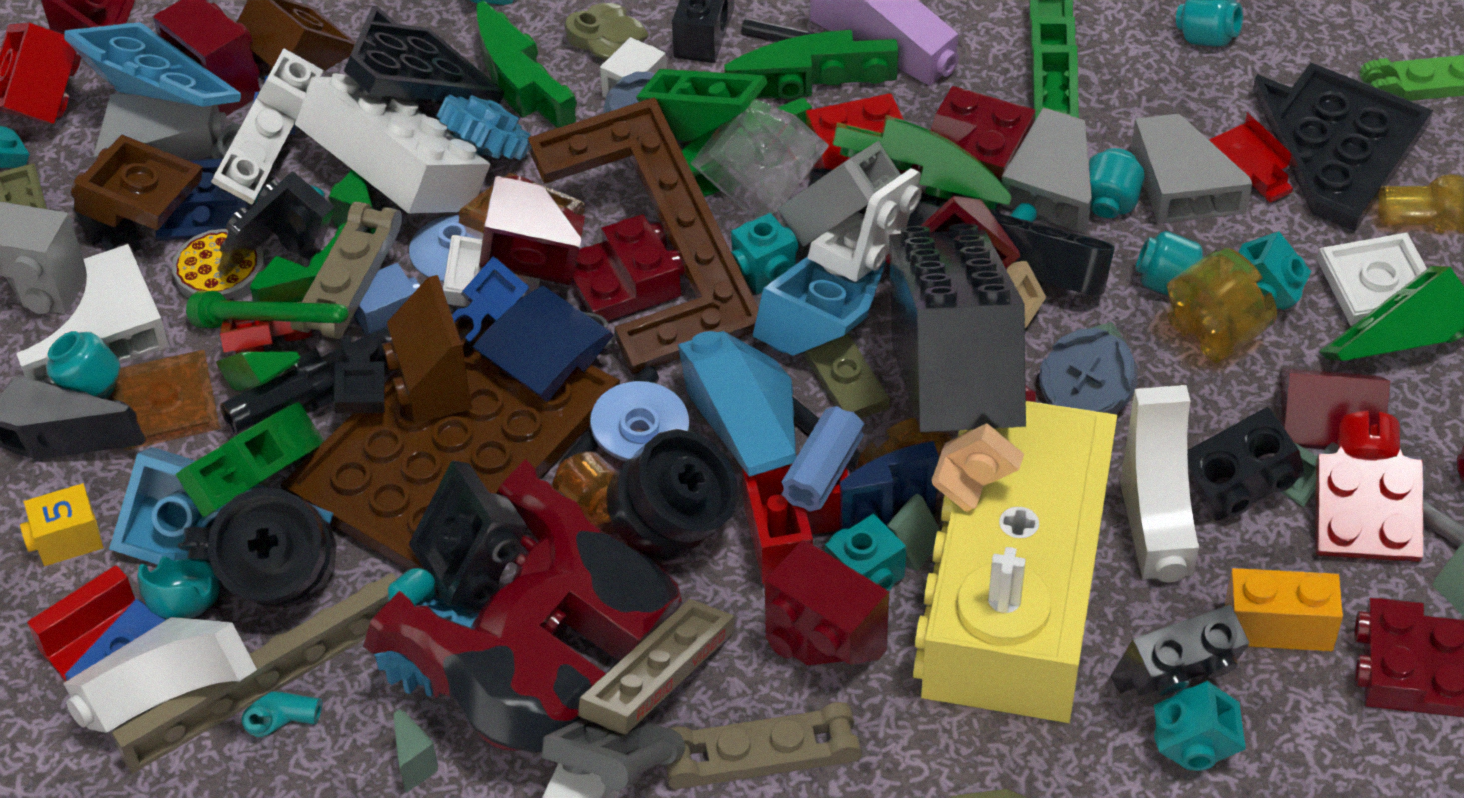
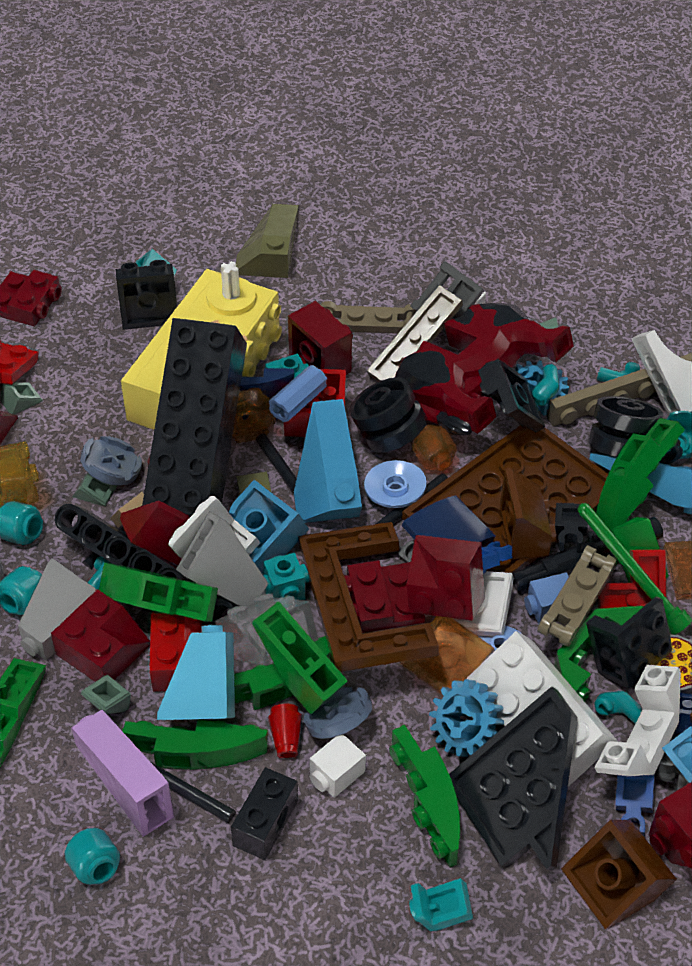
camera: 170 degrees left, 0 degrees up
olive plate [564,3,649,60] -> none
white arch [1120,385,1199,582] -> none
black brick [1187,406,1305,521] -> none
light orange brick [1225,568,1343,651] -> none
none -> sand green slope [81,675,131,714]
none -> medium azure slope [157,625,235,720]

